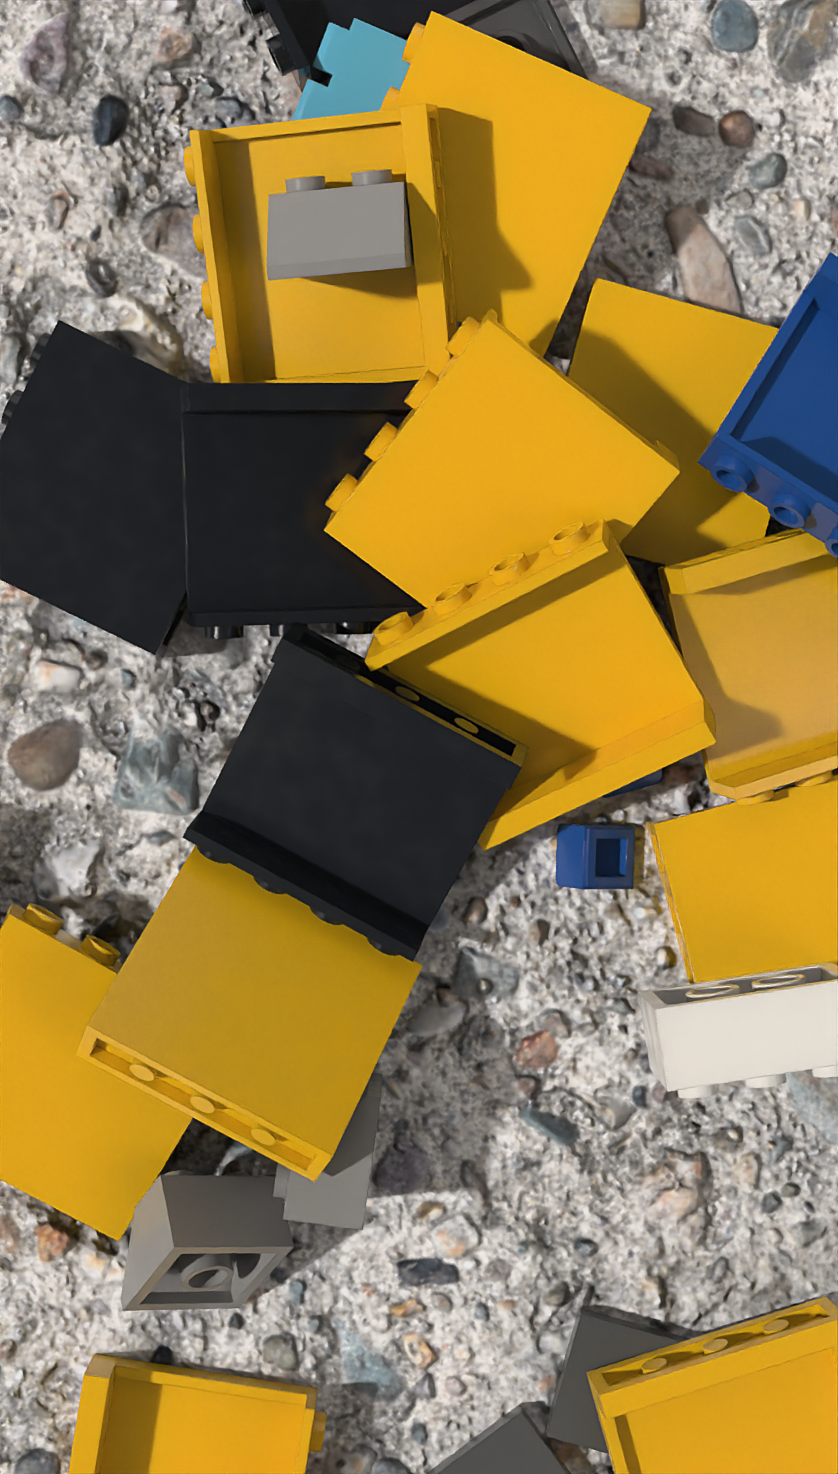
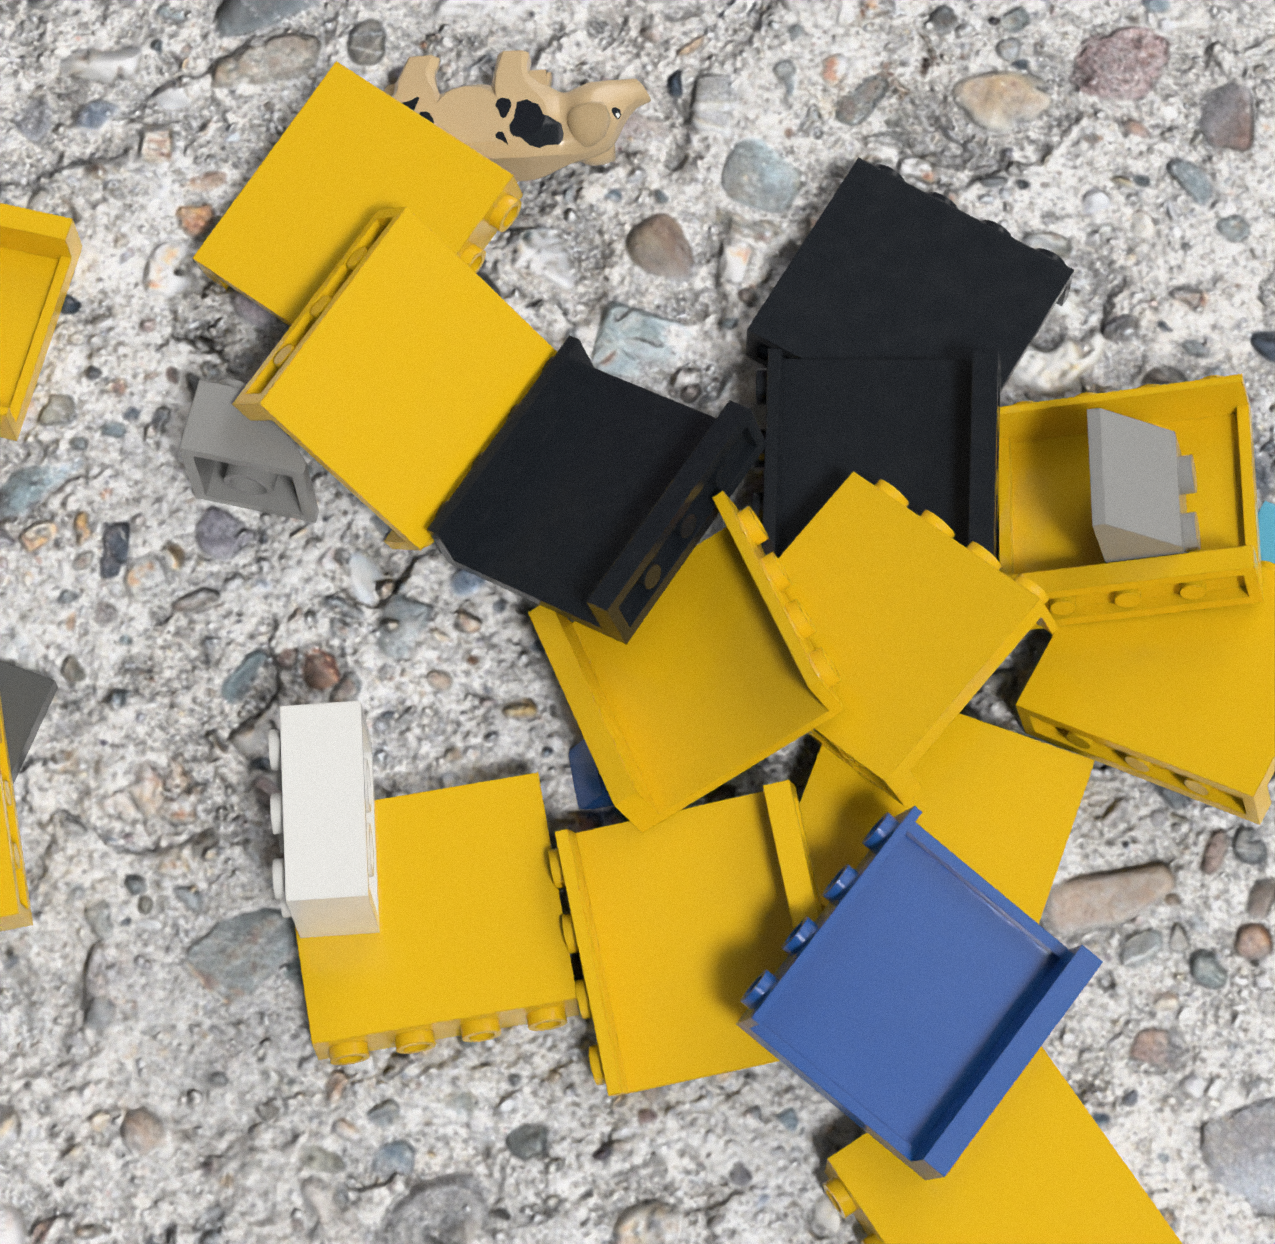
camera: 100 degrees right, 20 degrees down
light grey slope [121,1170,294,1311] -> none
blue slope [555,823,635,889] -> none

